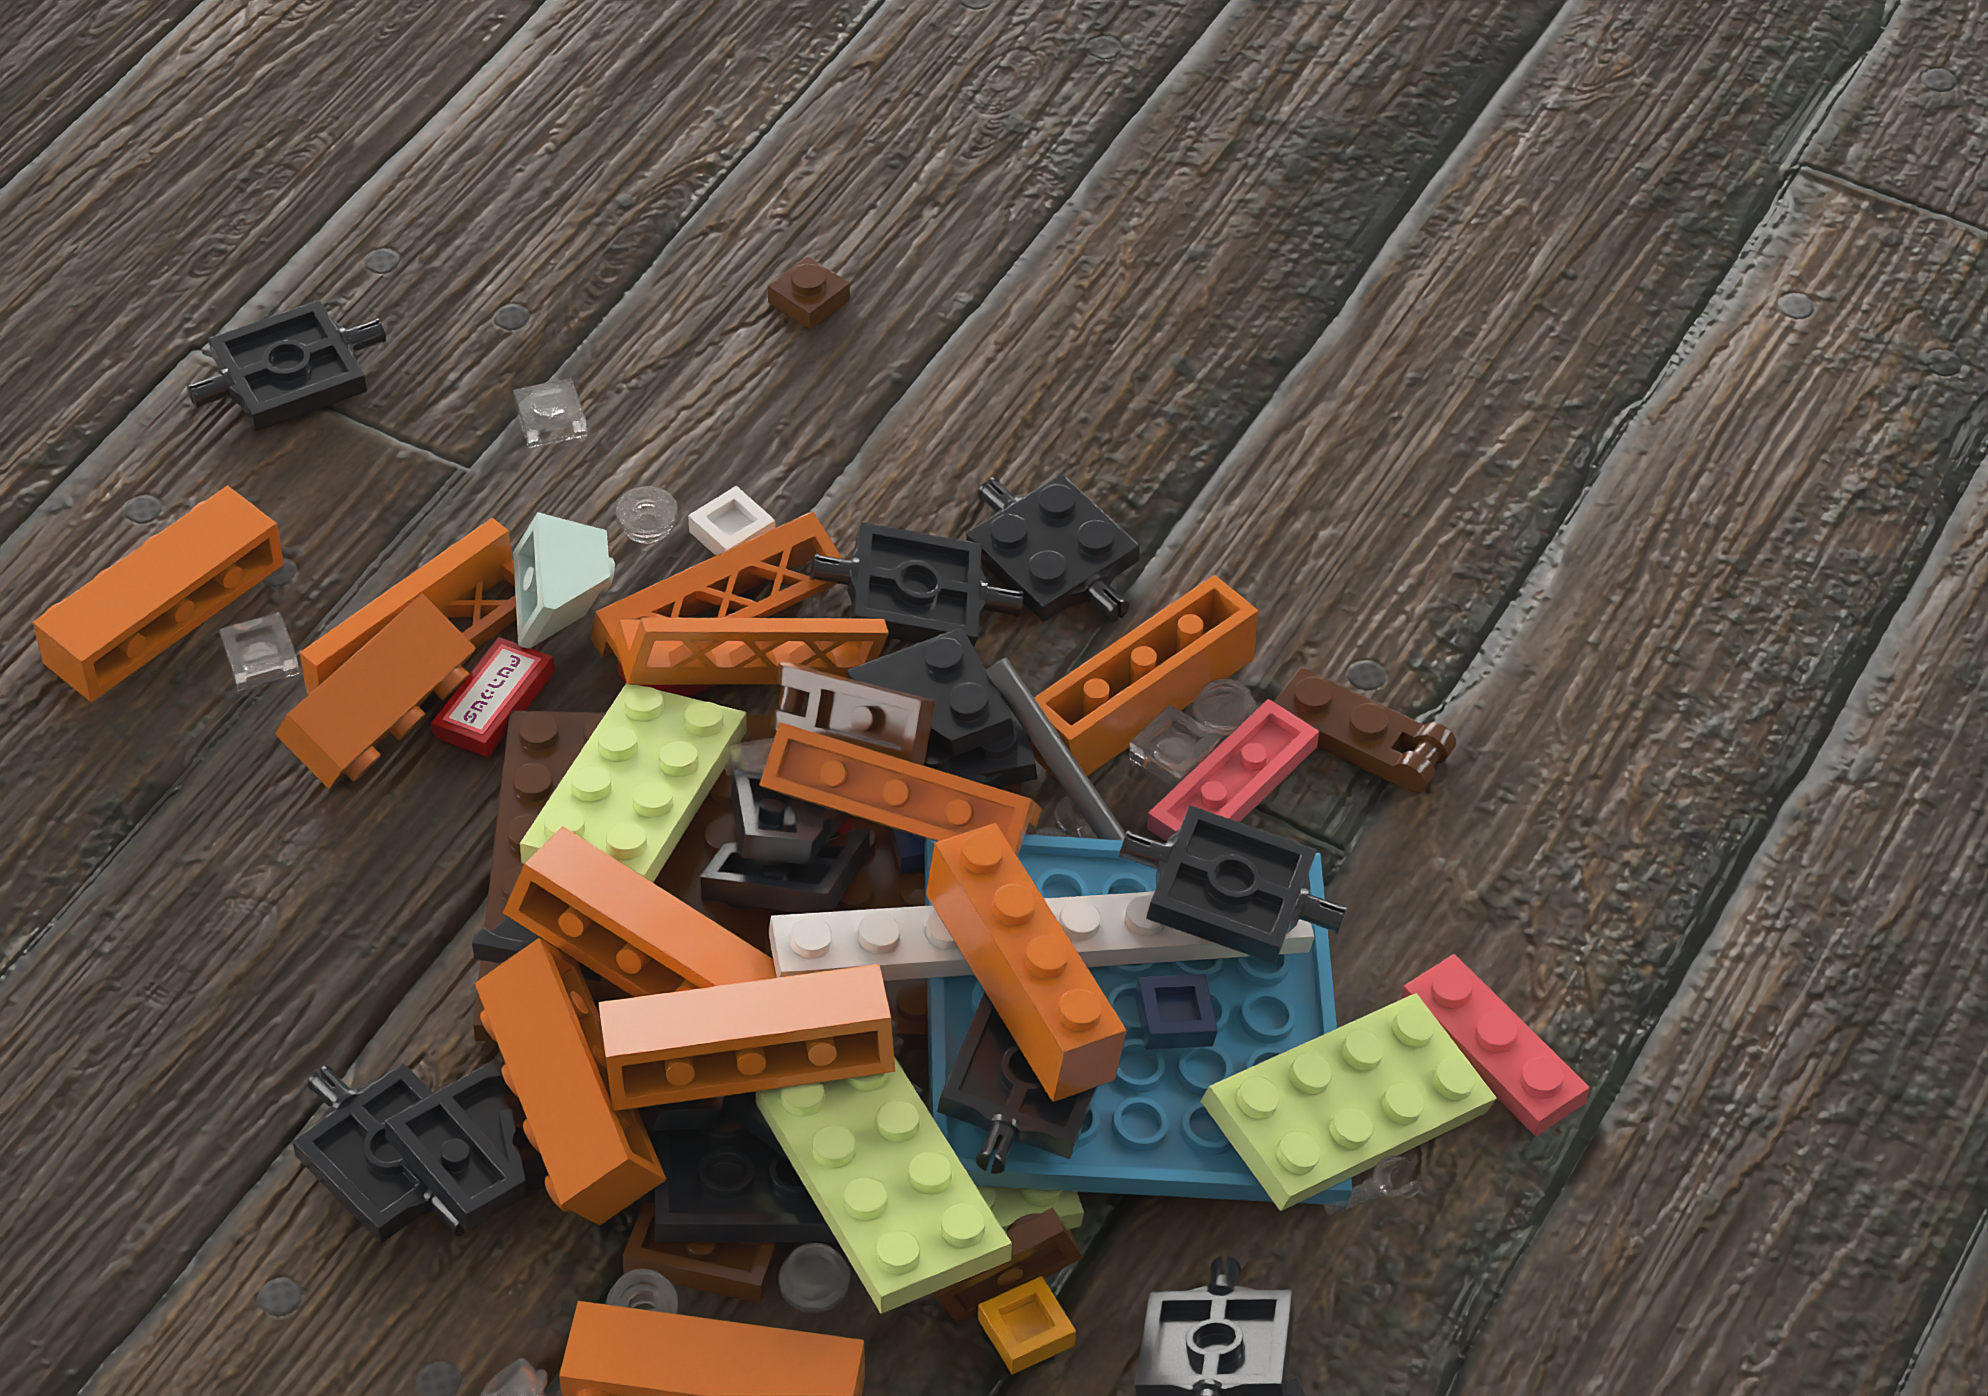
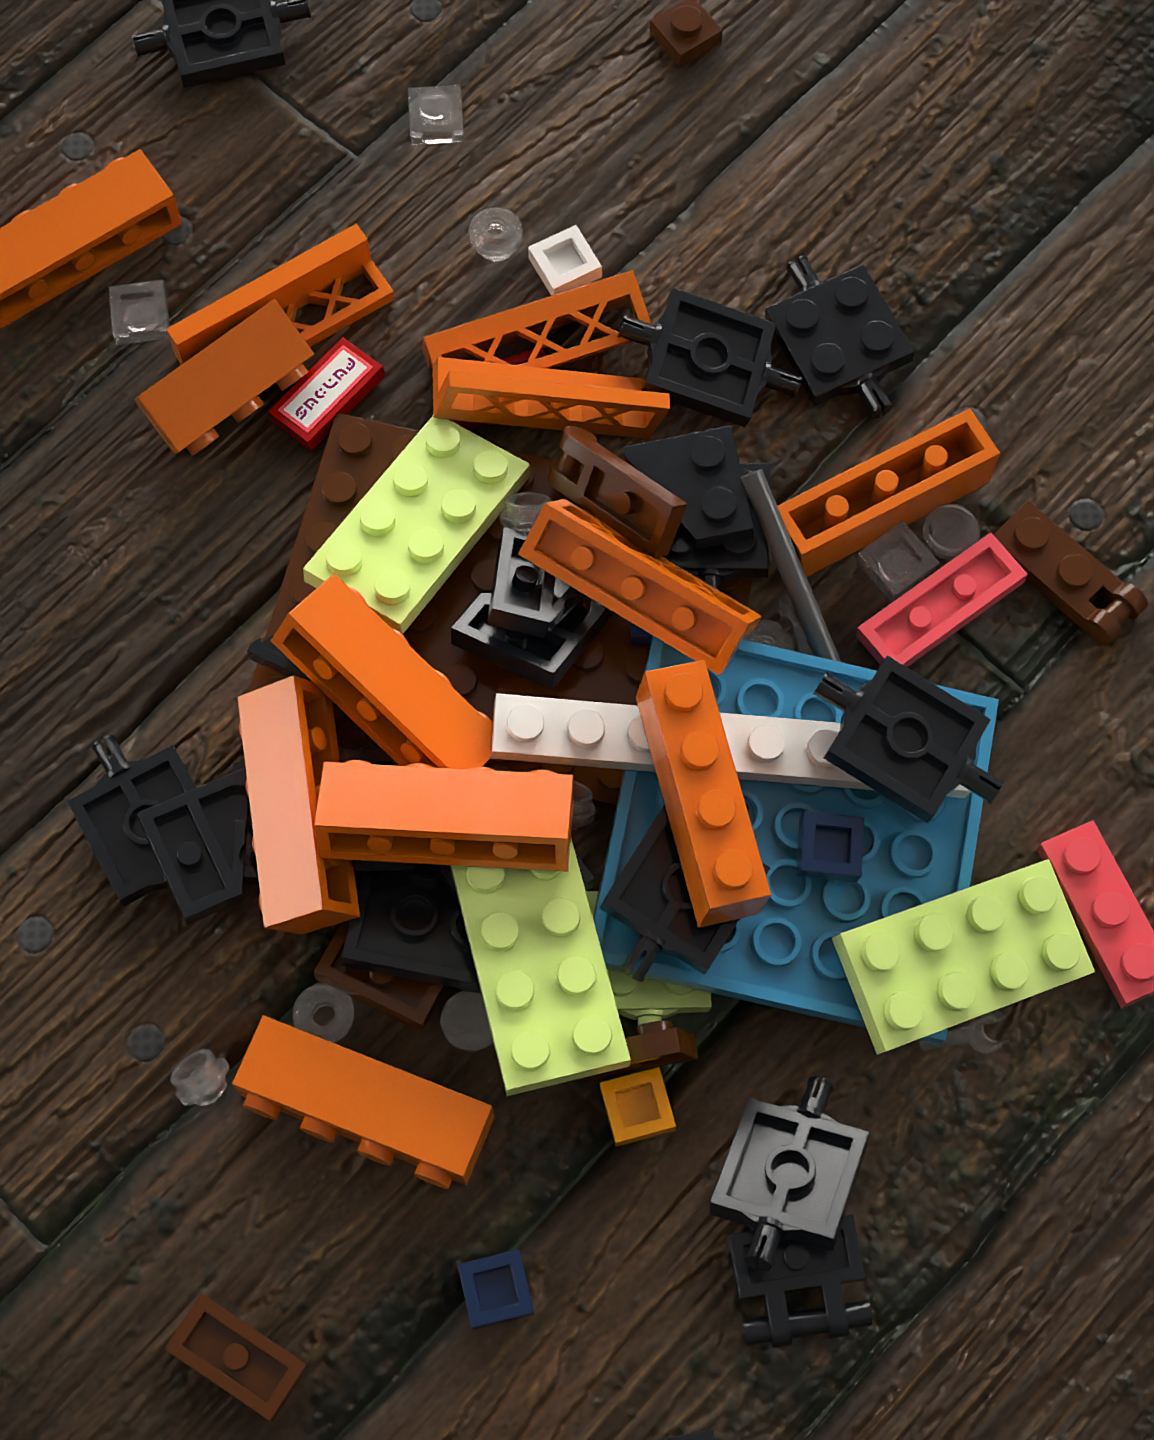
camera: 15 degrees right, 20 degrees up
light aqua slope [513,512,615,648] -> none

